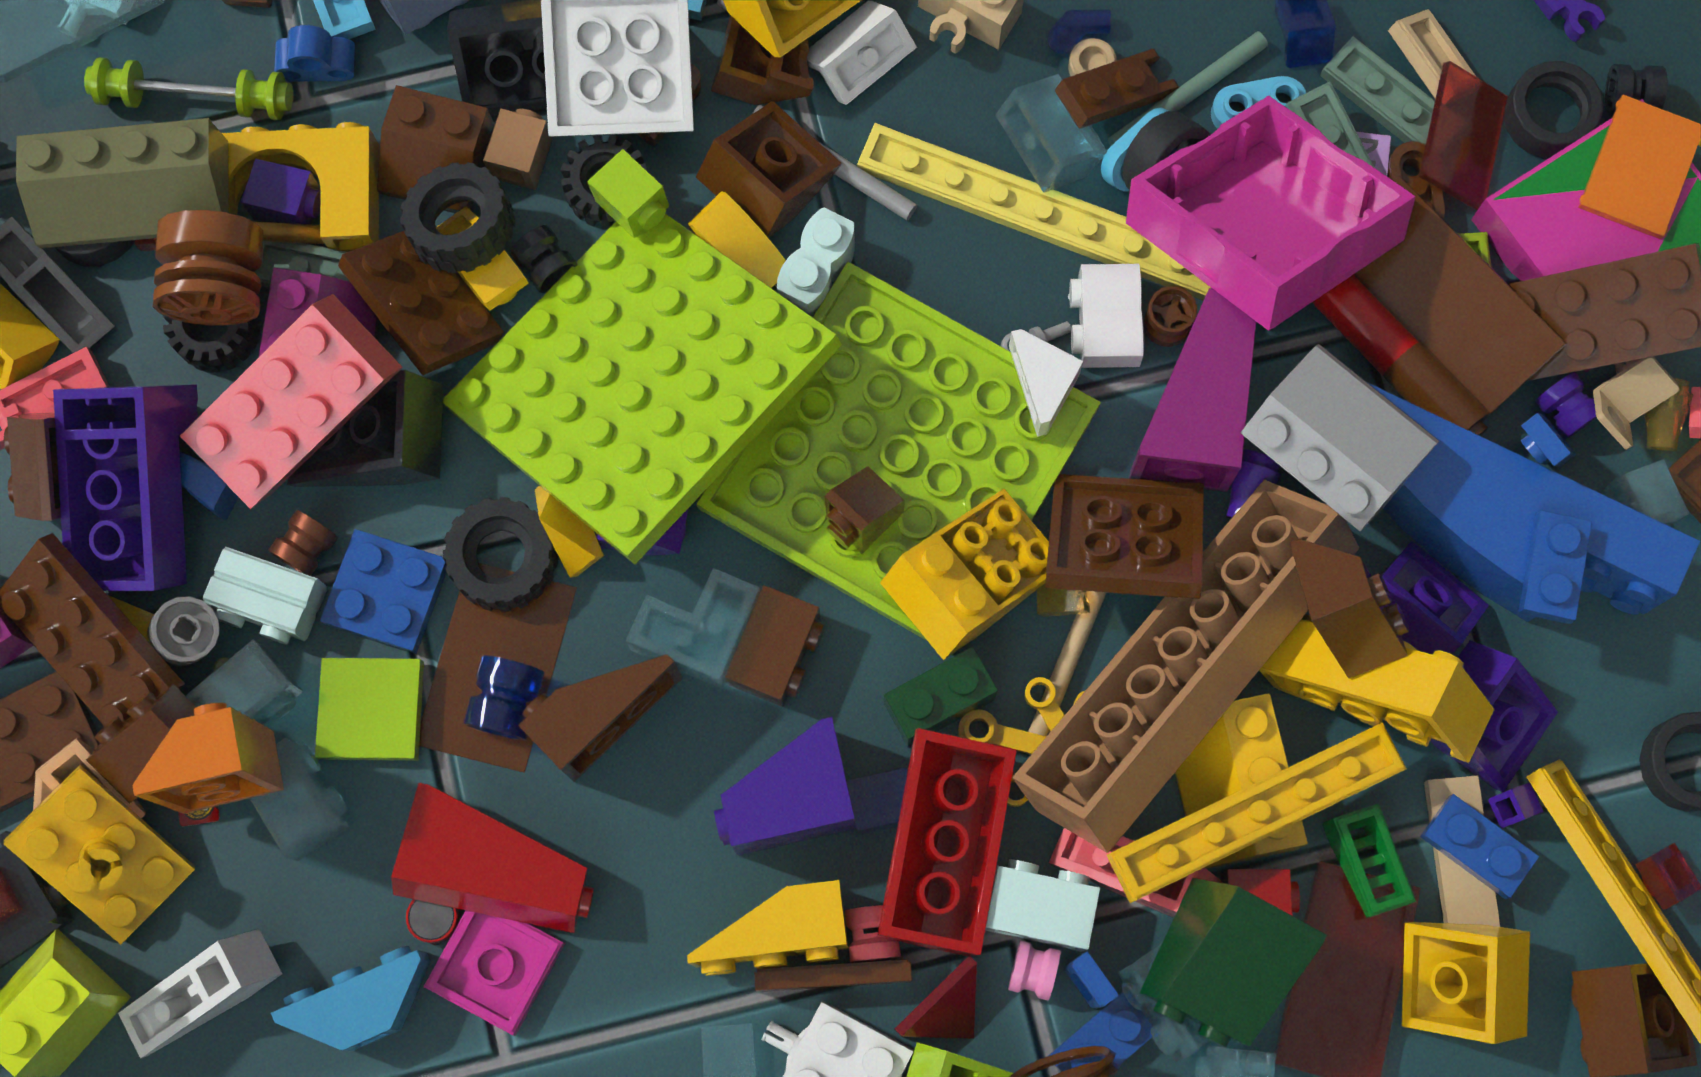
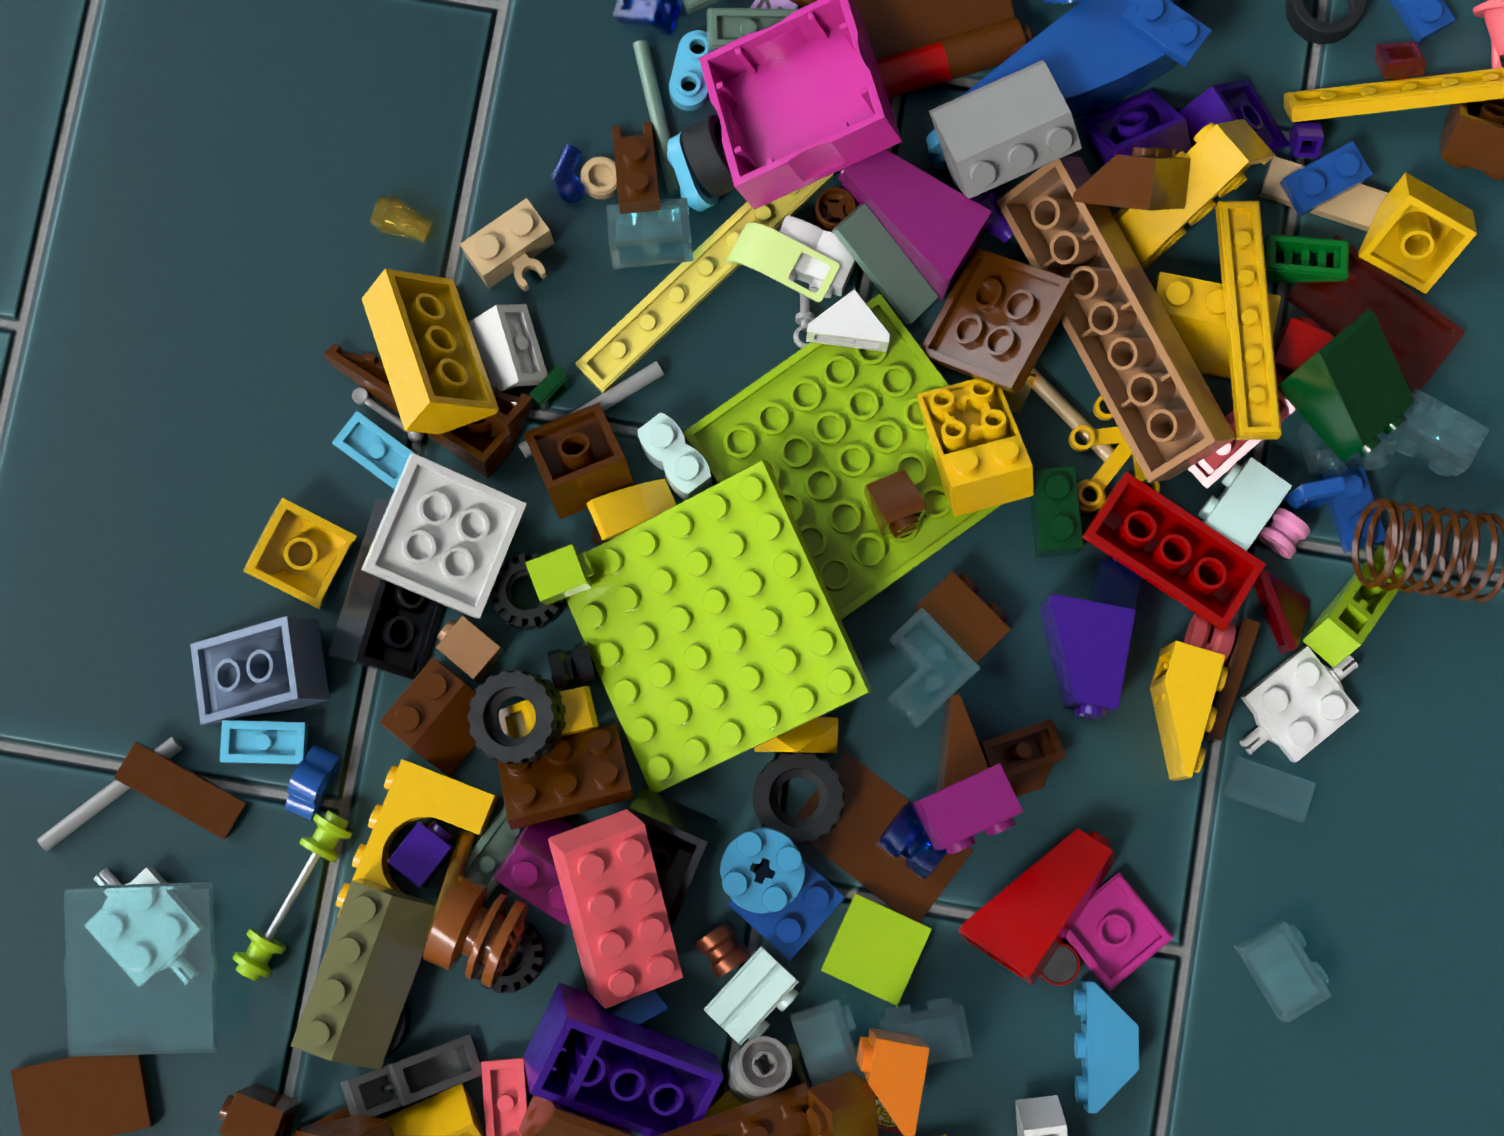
camera: 70 degrees left, 5 degrees up
none -> dark green tile [530,365,571,412]
none -> dark azure plate [720,827,805,914]
none -> yellowish green piece [726,222,840,303]
none -> sand green tile [832,203,939,324]
none -> magenta brick [913,763,1023,854]
none -> reddish brown slope [979,718,1066,797]

